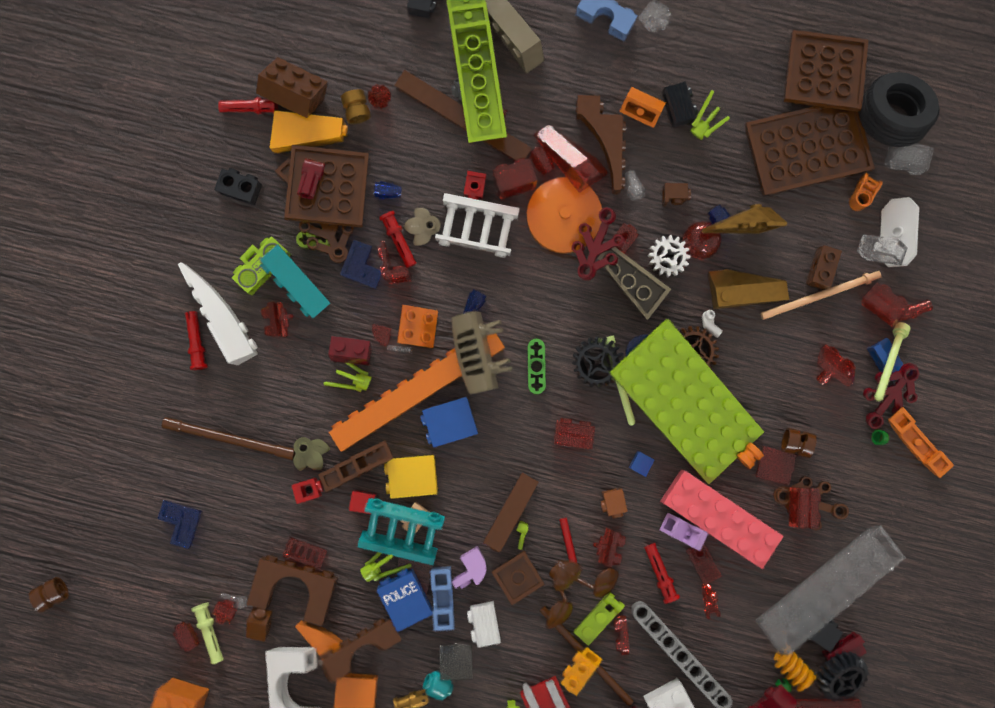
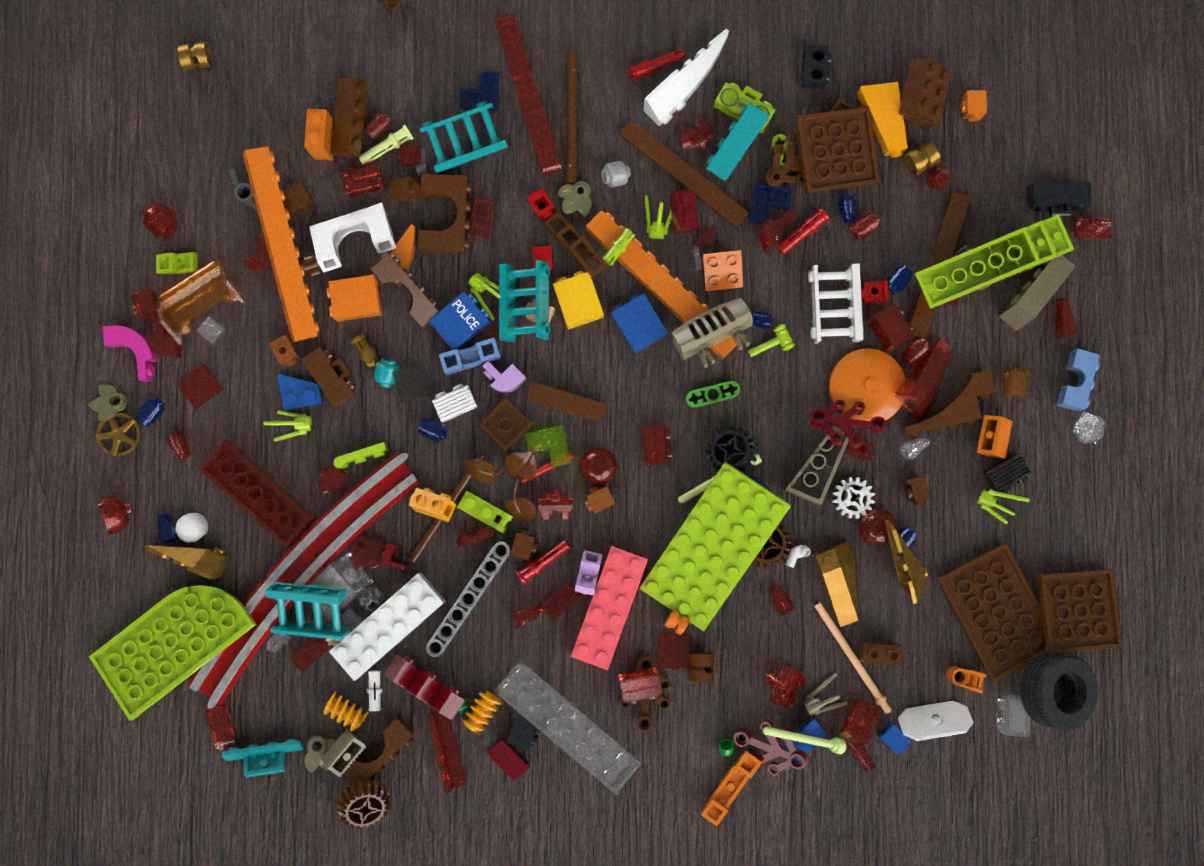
camera: 75 degrees right, 0 degrees up
red pin [218,97,278,114] -> none
dark red piece [297,158,325,199] -> none
dark tan plate [404,208,441,246] -> none
lime hand [516,521,529,550] -> none
blue slope [629,451,654,477] -> none
black gear [815,651,869,702] -> none
clear brick [857,234,908,266] -> none
none -> reddish brown brick [330,77,368,159]
none -> clear red brick [340,162,385,198]
none -> clear blue brick [418,418,448,443]
none -> teal fence [420,101,508,173]
none -> clear red beam [495,13,562,176]
none -> reddish brown brick [510,530,538,560]
none -> clear neon green plate [525,425,571,467]
none -> clear red cylinder [579,447,617,486]
none -> light grey head [601,161,631,188]
none -> lime pin [602,228,635,266]
none -> reddish brown tile [620,119,749,229]
none -> lime piece [748,324,795,357]
none -> clear red cone [770,586,795,616]
none -> dark tan plant [803,673,848,716]
none -> clear red brick [850,213,880,240]
none -> blue brick [877,722,911,755]
none -> clear blue brick [886,265,913,294]
none -> orange brick [960,90,987,121]
none -> clear orange brick [1004,368,1030,397]
none -> clear red slope [1056,297,1078,339]

